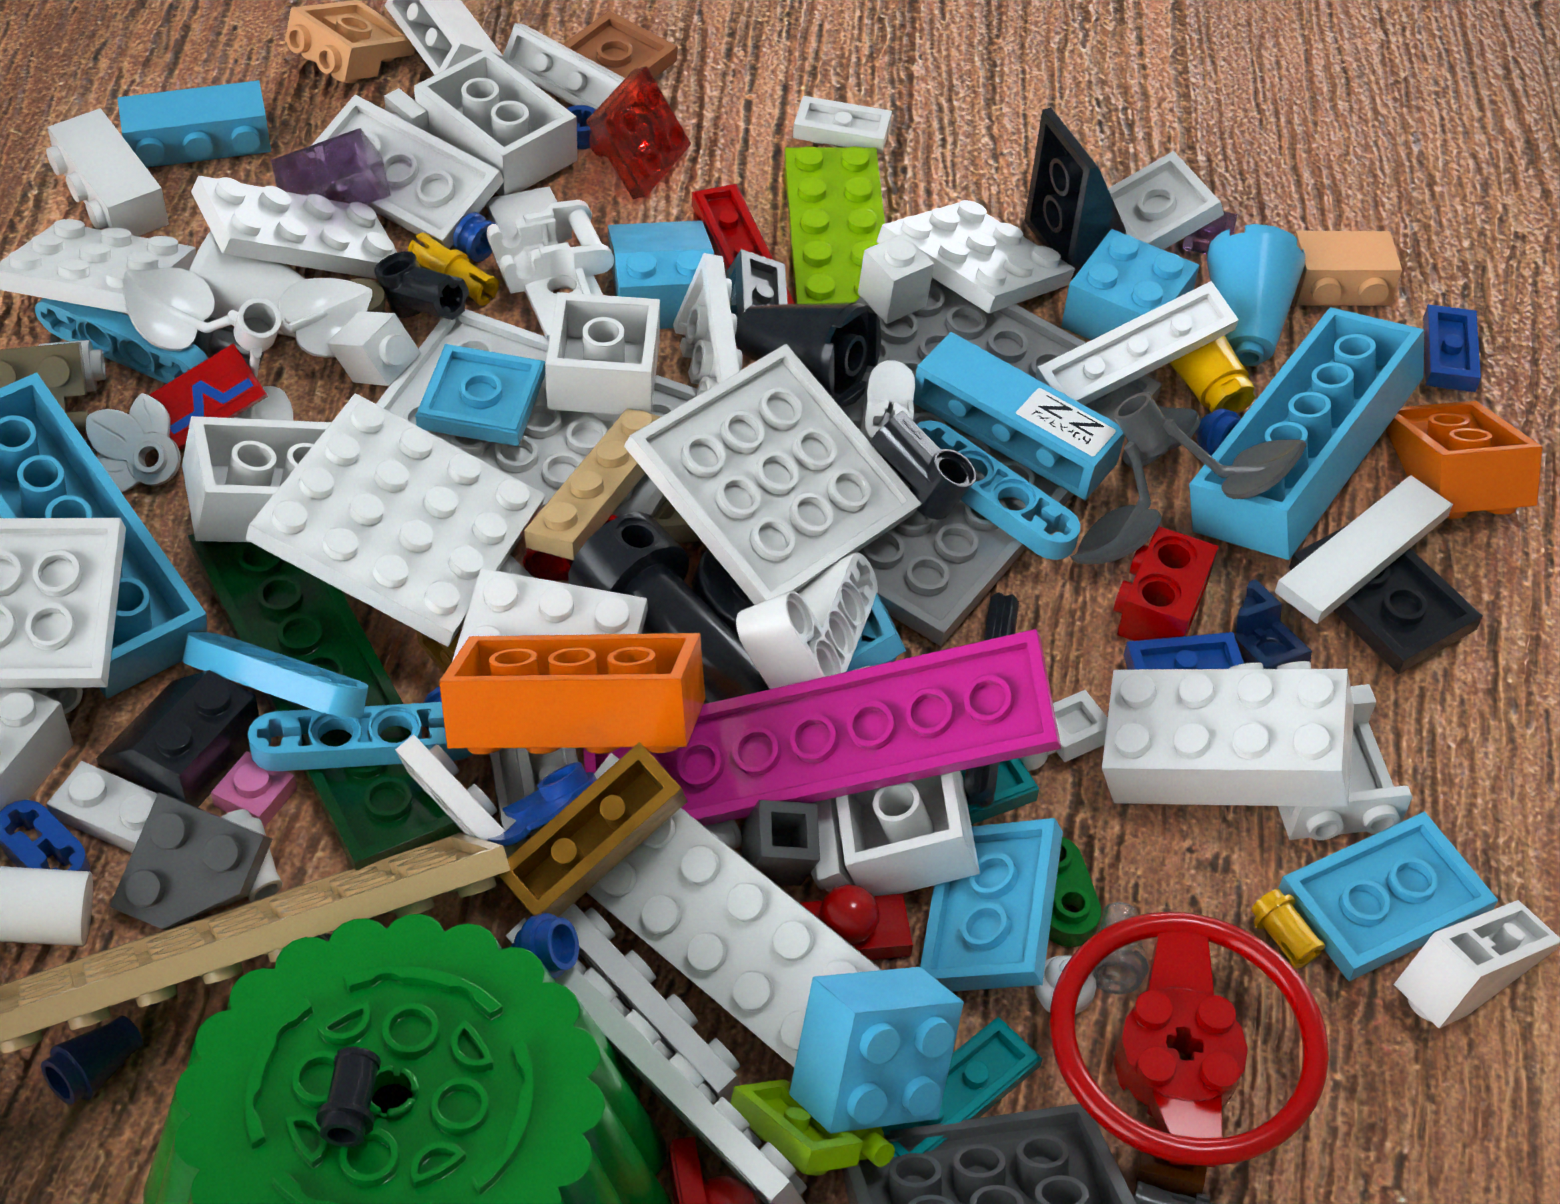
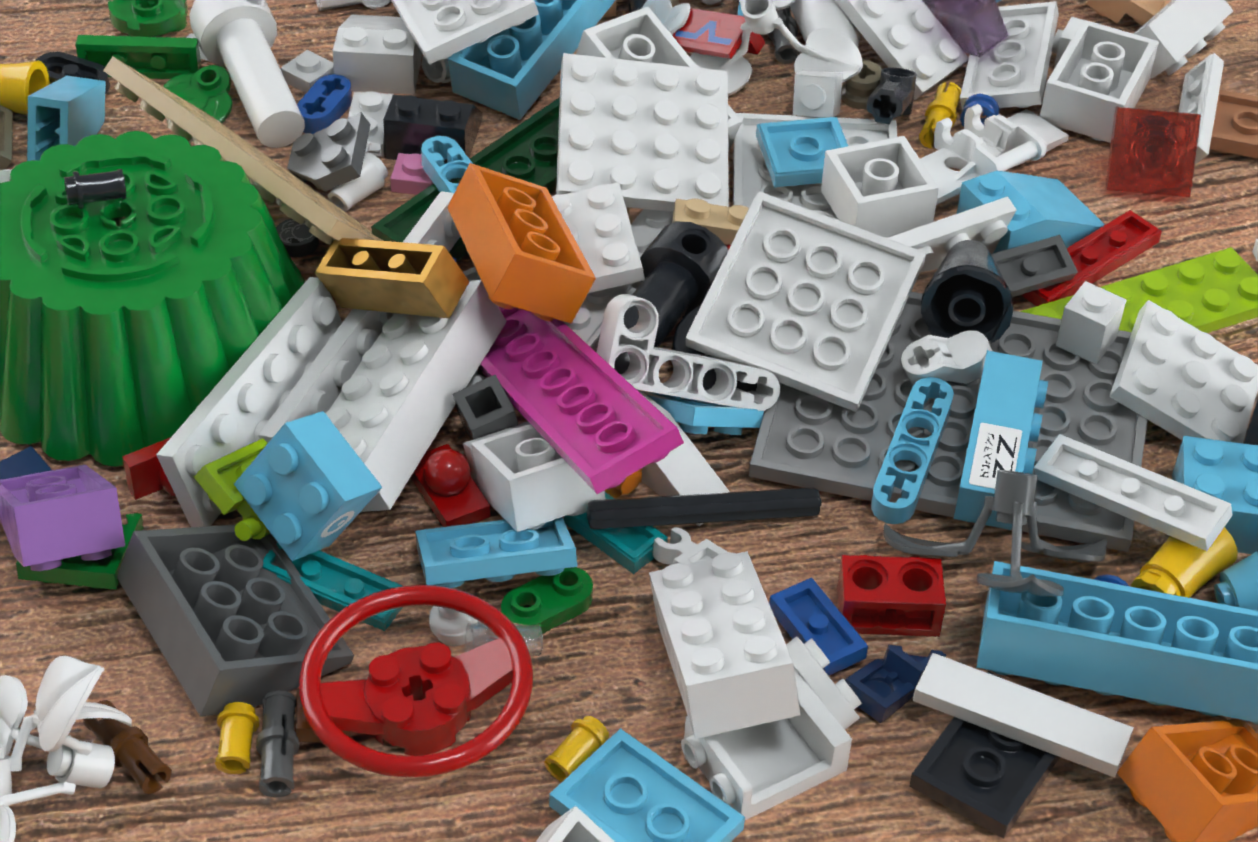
camera: 70 degrees right, 5 degrees down
medium azure beam [183,631,369,717] -> none
blue plate [511,913,579,979] -> none
black piece [870,411,976,520] -> none

